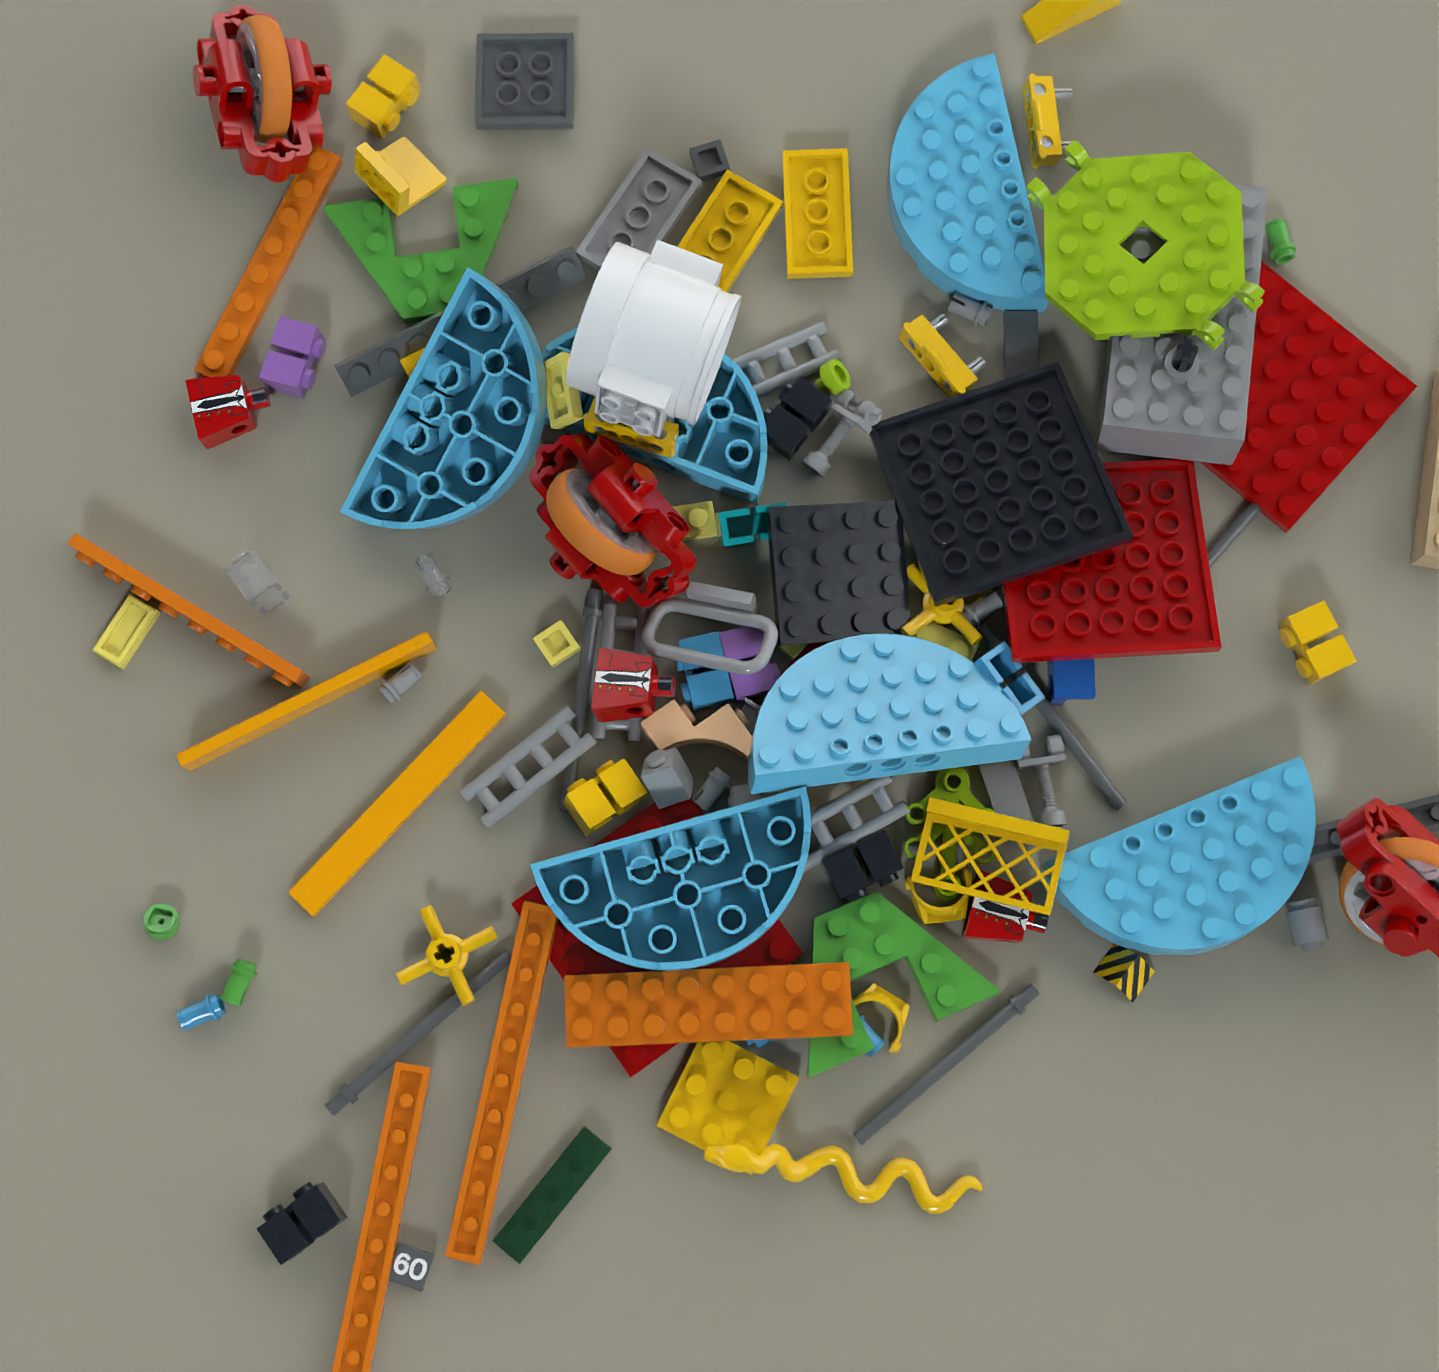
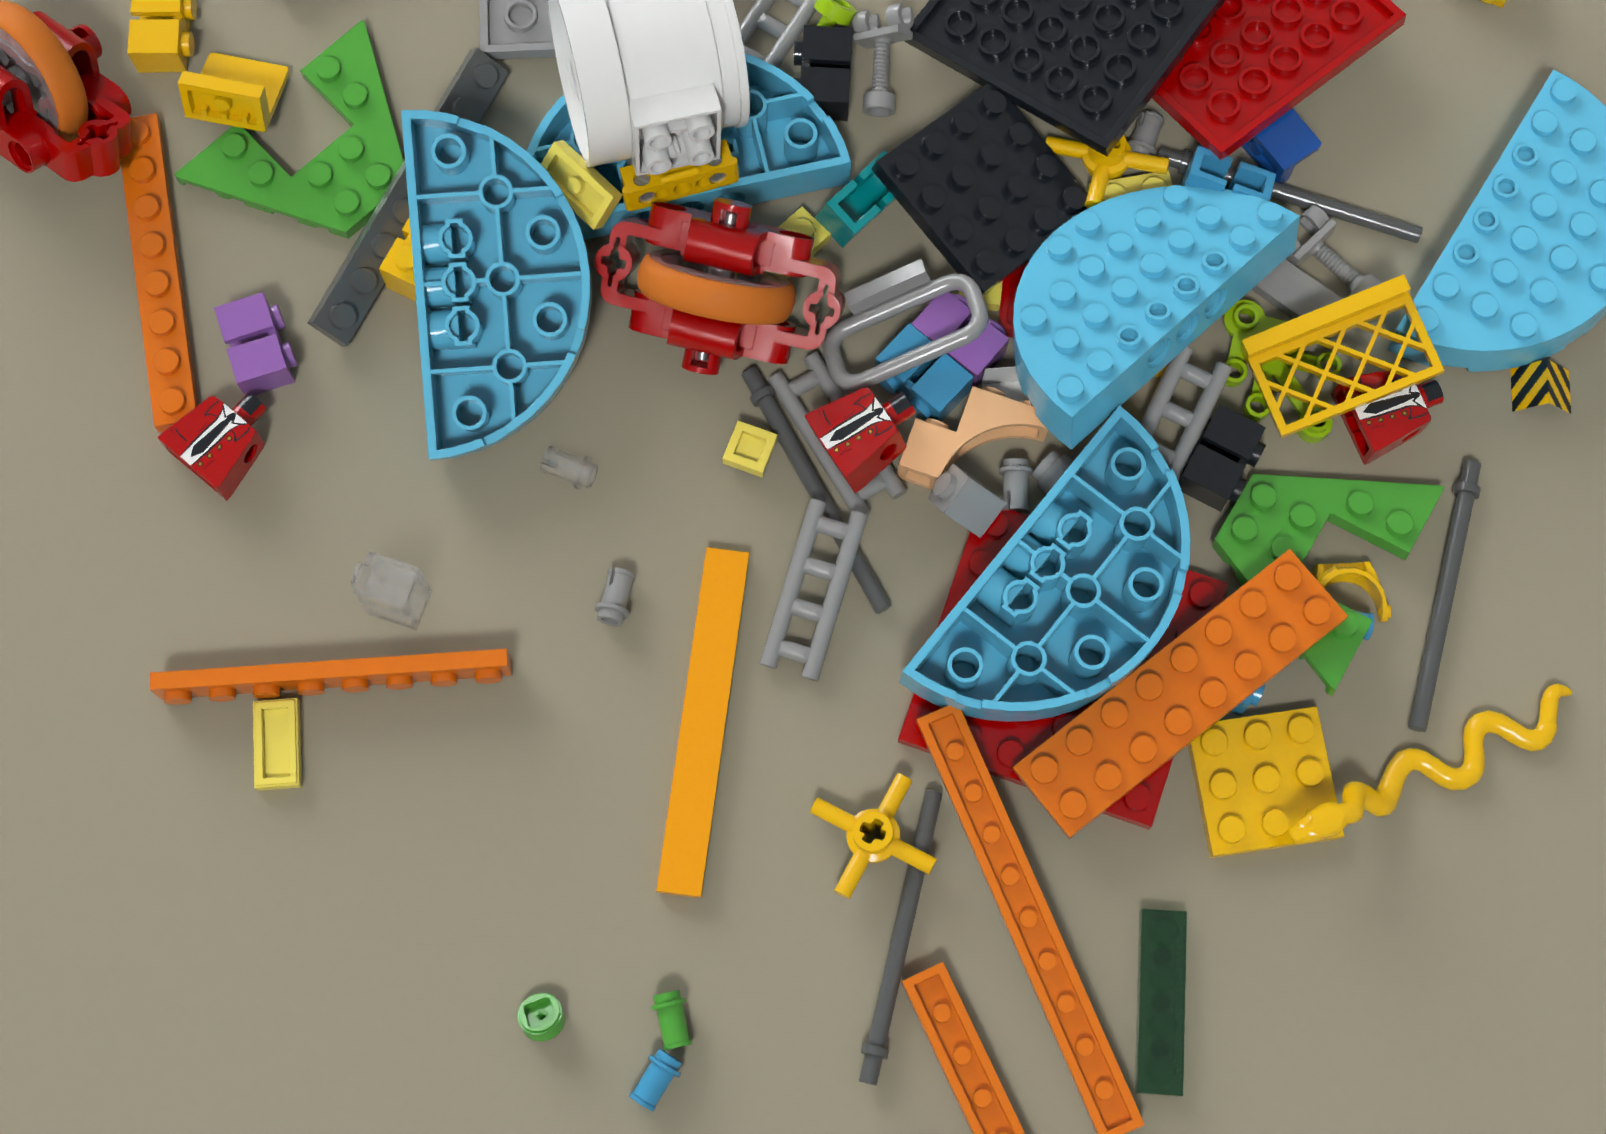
camera: 40 degrees left, 5 degrees down
light orange tile [176,632,437,771] -> none
yellow piece [563,758,648,837] -> none
yellow helmet [904,868,973,925] -> none

